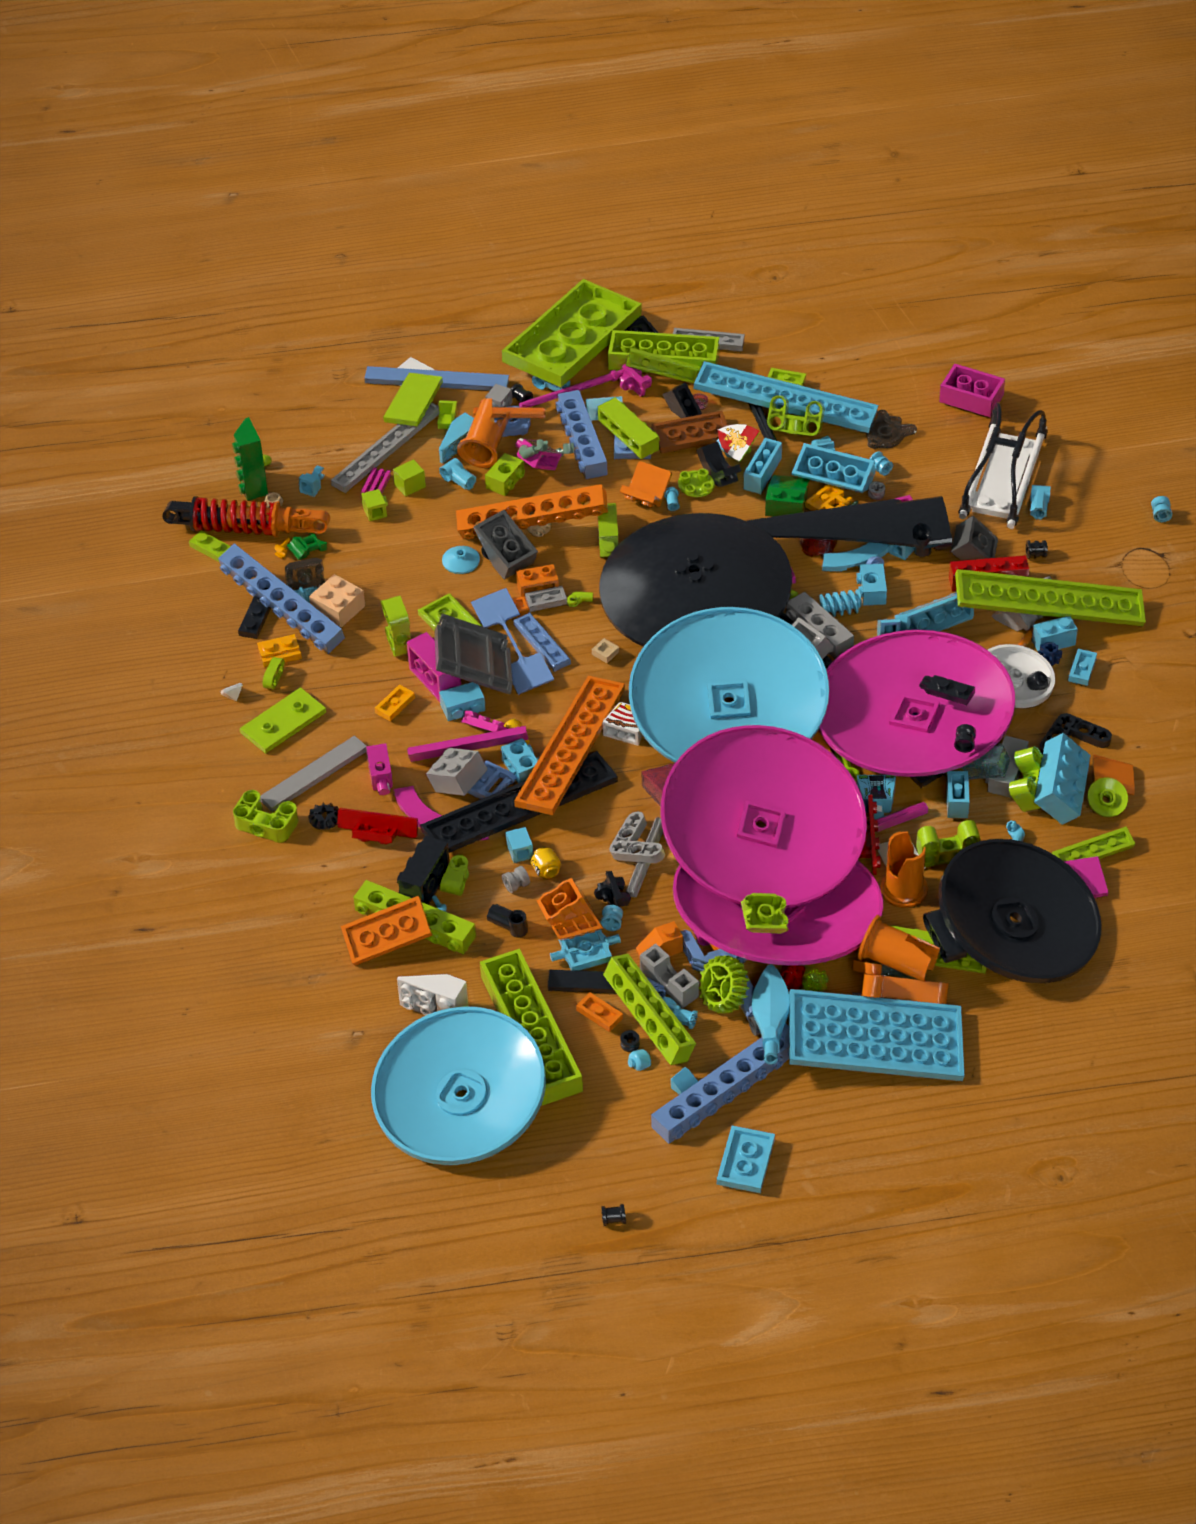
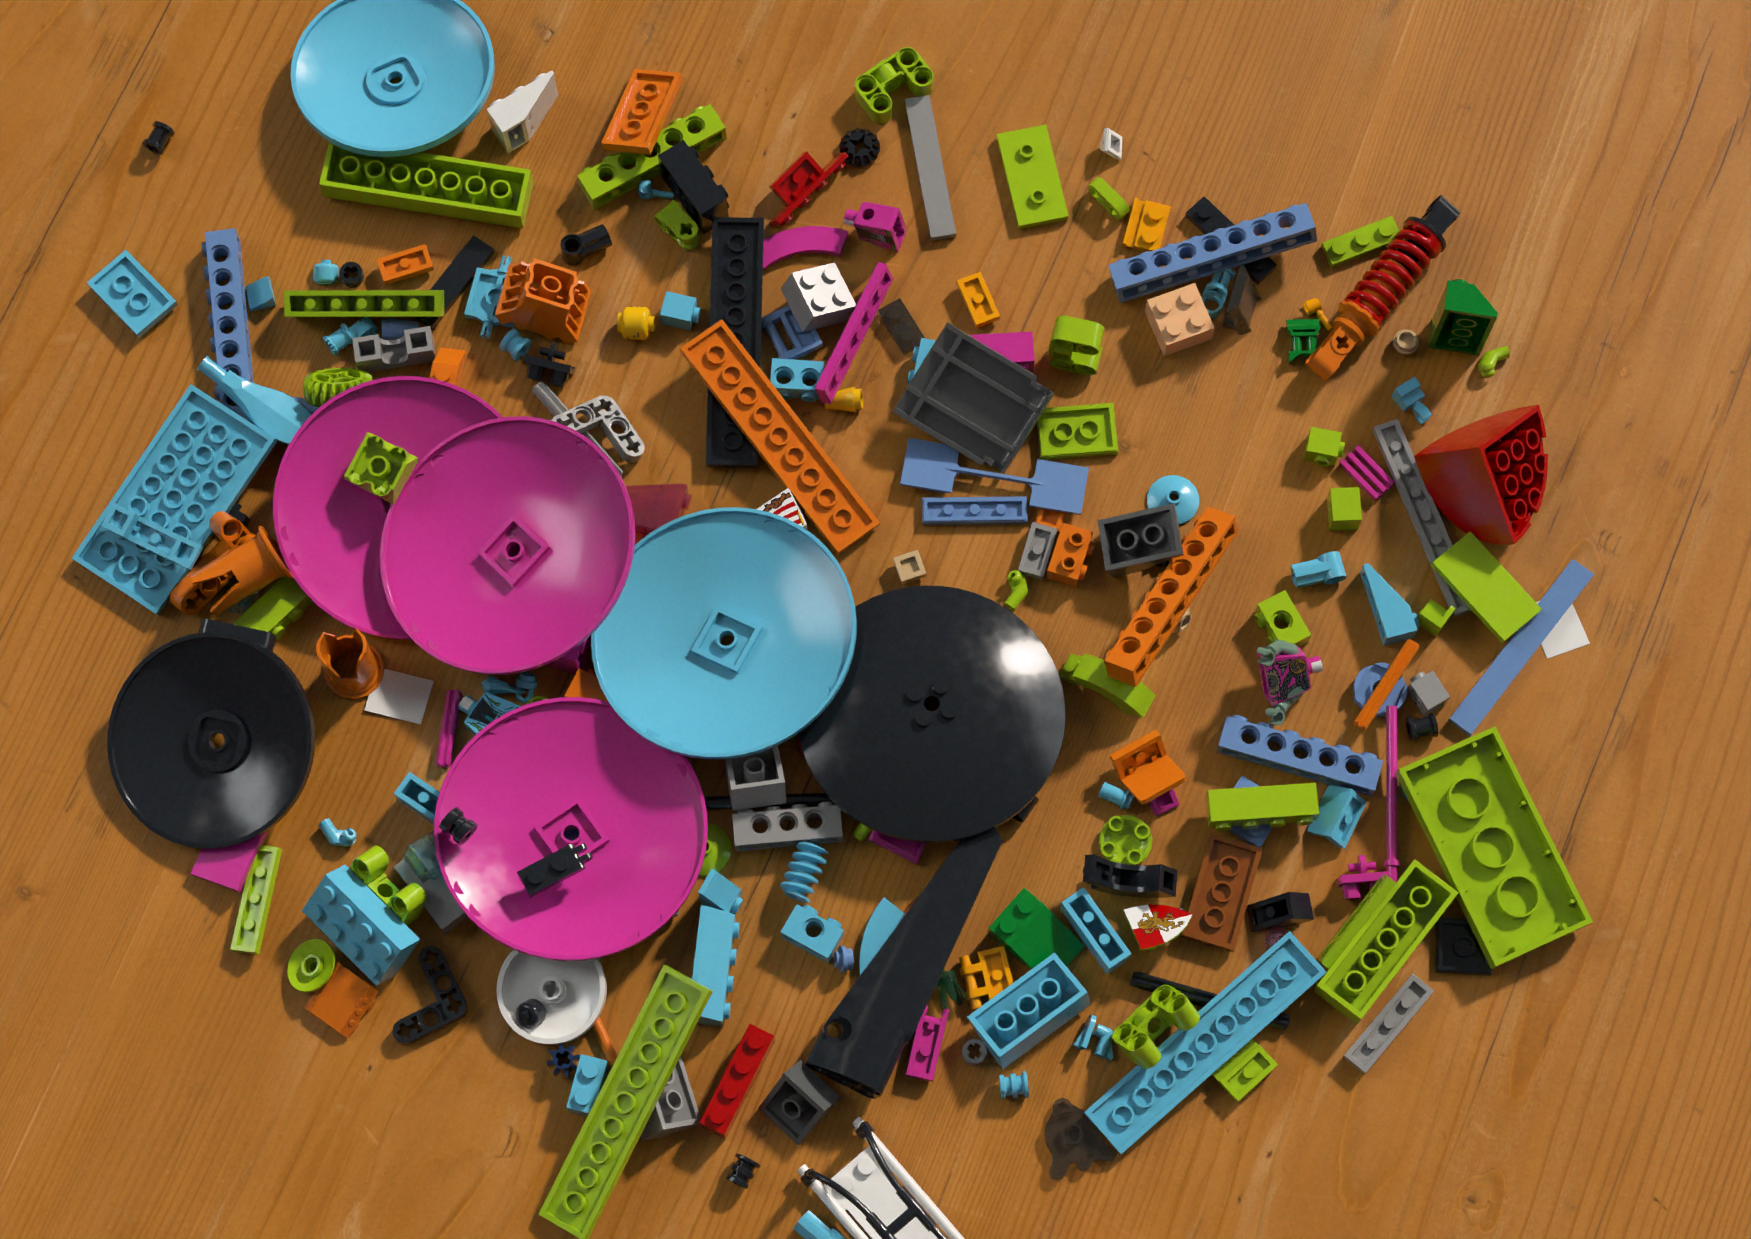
camera: 120 degrees right, 25 degrees up
orange piece [457,398,511,468] -> none
dark pink hinge [462,711,510,732] -> none
light grey wheel [502,866,530,893] -> none
red bracket [859,795,881,875] -> none
lime beam [916,820,981,867] -> none
medium azure plate [1068,649,1097,686] -> none
none -> medium azure slope [101,503,203,570]
none -> clear smoke plate [878,298,925,355]
none -> red brick [1414,405,1548,545]

